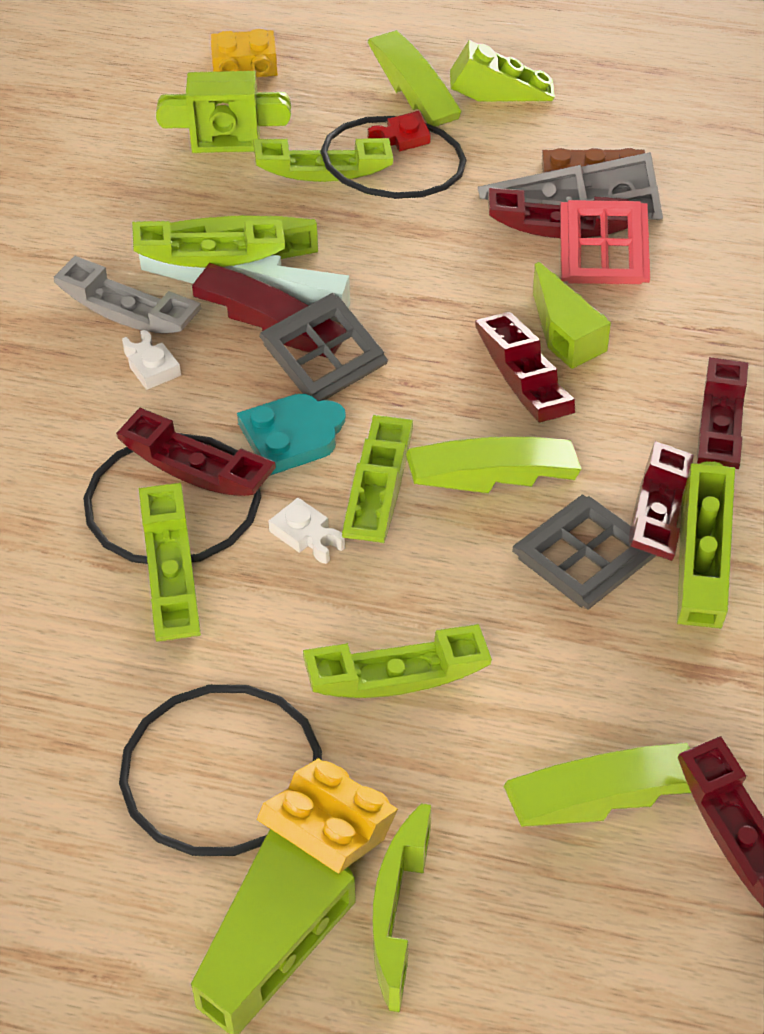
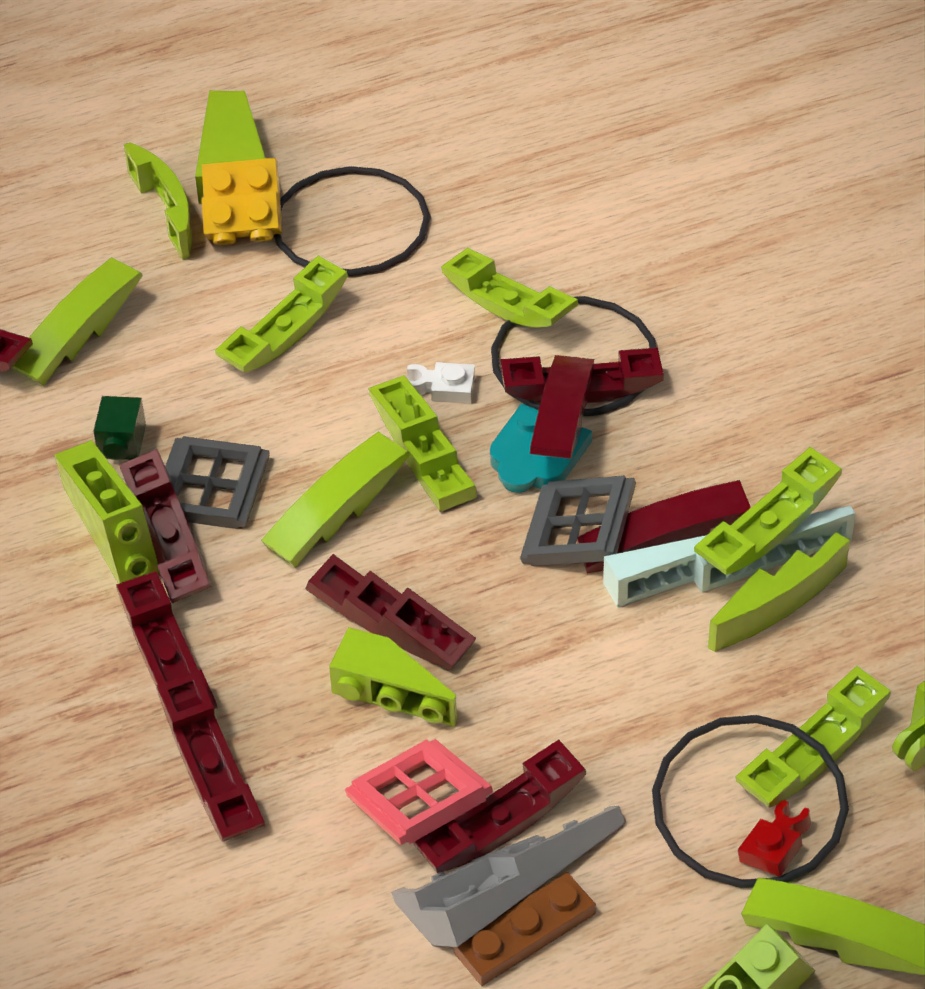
camera: 145 degrees right, 0 degrees up
light grey slope [54,256,201,333] -> none
white plate [122,330,181,390] -> none
none -> dark green brick [93,396,146,460]
none -> dark red slope [156,670,265,842]
none -> dark red slope [530,355,595,459]

